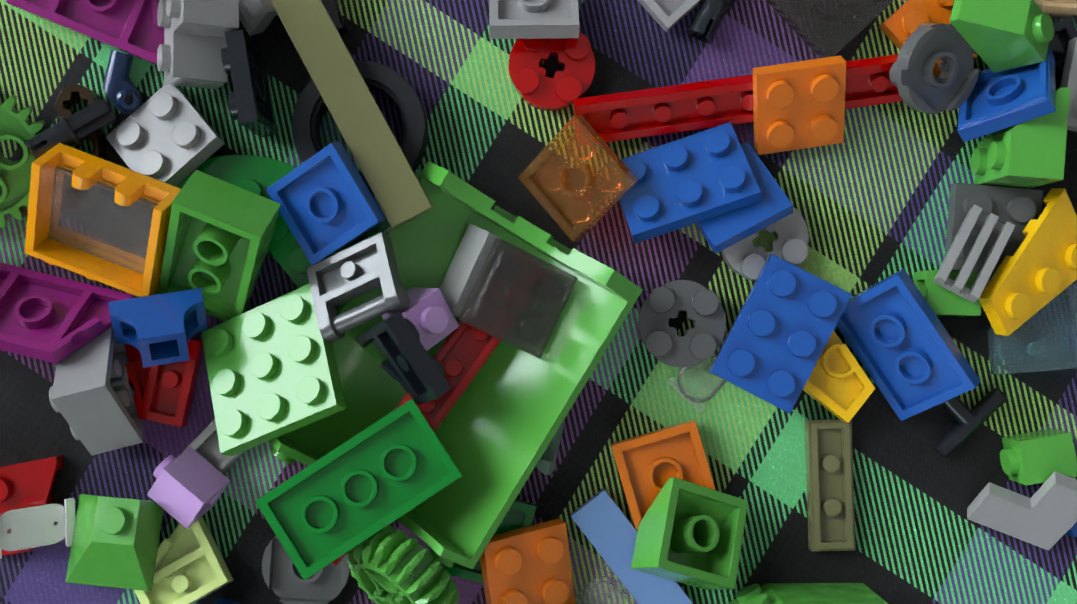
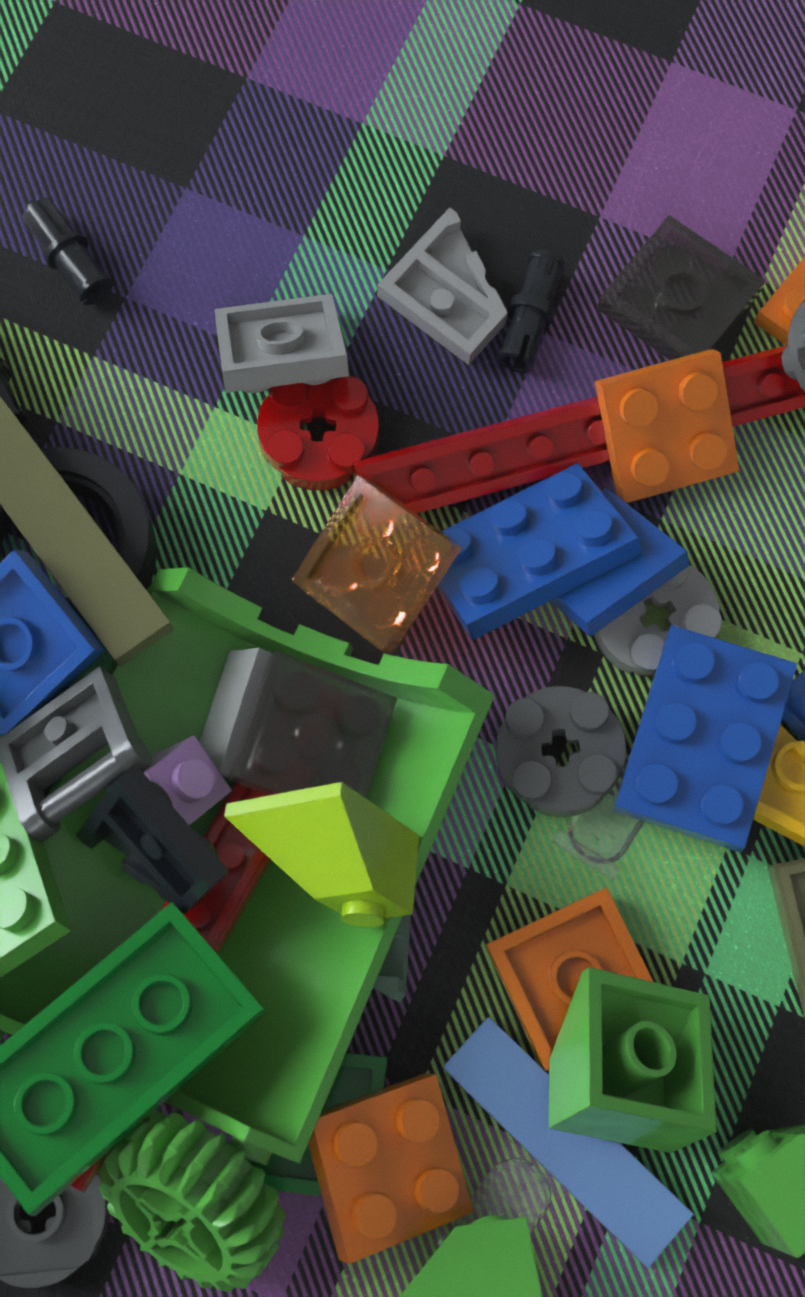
camera: 10 degrees left, 15 degrees down
none -> lime slope [224,782,419,928]

